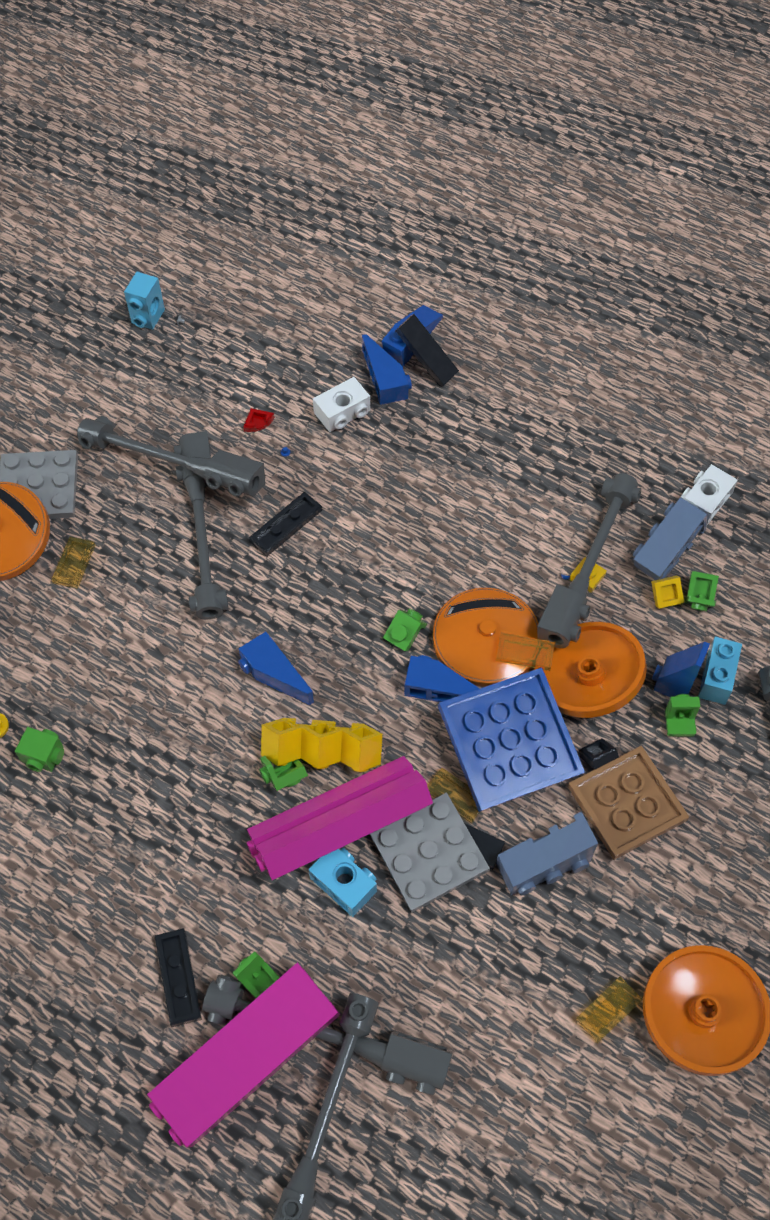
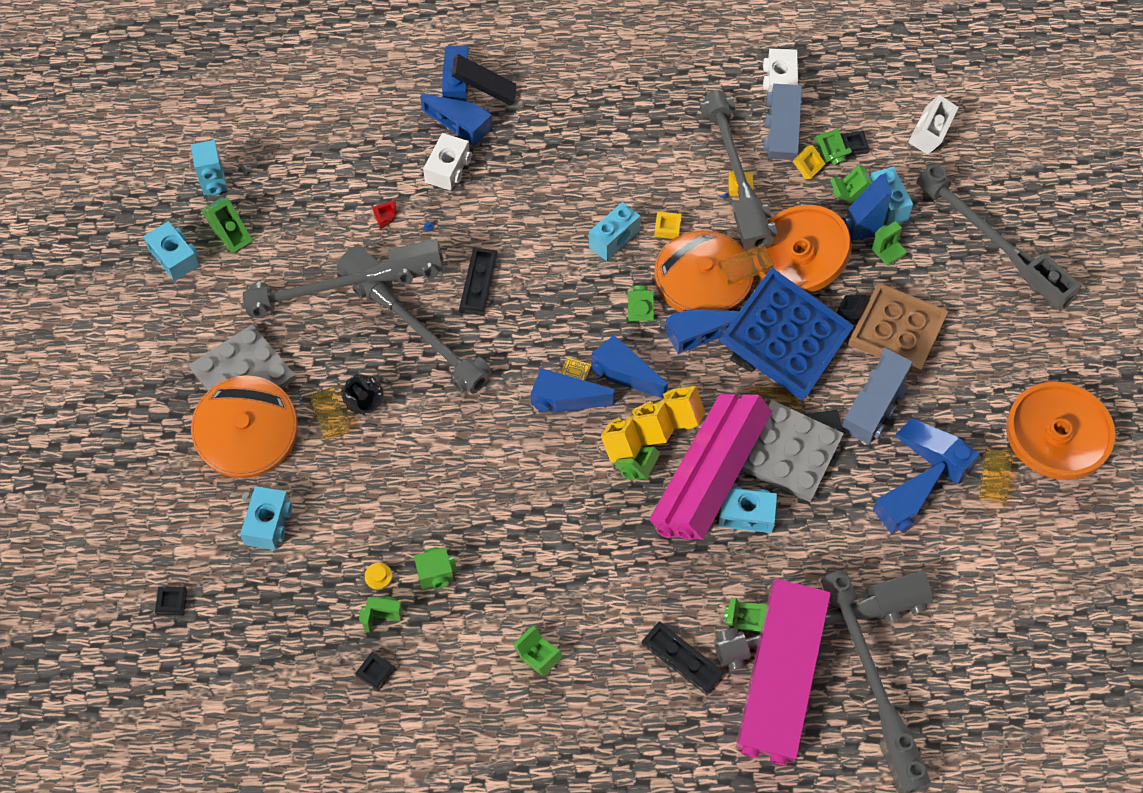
camera: 35 degrees left, 0 degrees up
none -> medium azure brick [143,221,199,281]
none -> bright green slope [201,197,253,253]
none -> black piece [341,374,384,415]
none -> bright green bracket [514,626,563,676]
none -> yellow tile [561,358,591,381]
none -> medium azure brick [589,202,641,261]
none -> blue slope [591,335,668,398]
none -> yellow plate [654,211,681,239]
none -> bright green bracket [830,165,873,203]
none -> black tile [840,131,870,157]
none -> blue slope [873,462,945,535]
none -> blue slope [895,418,980,485]

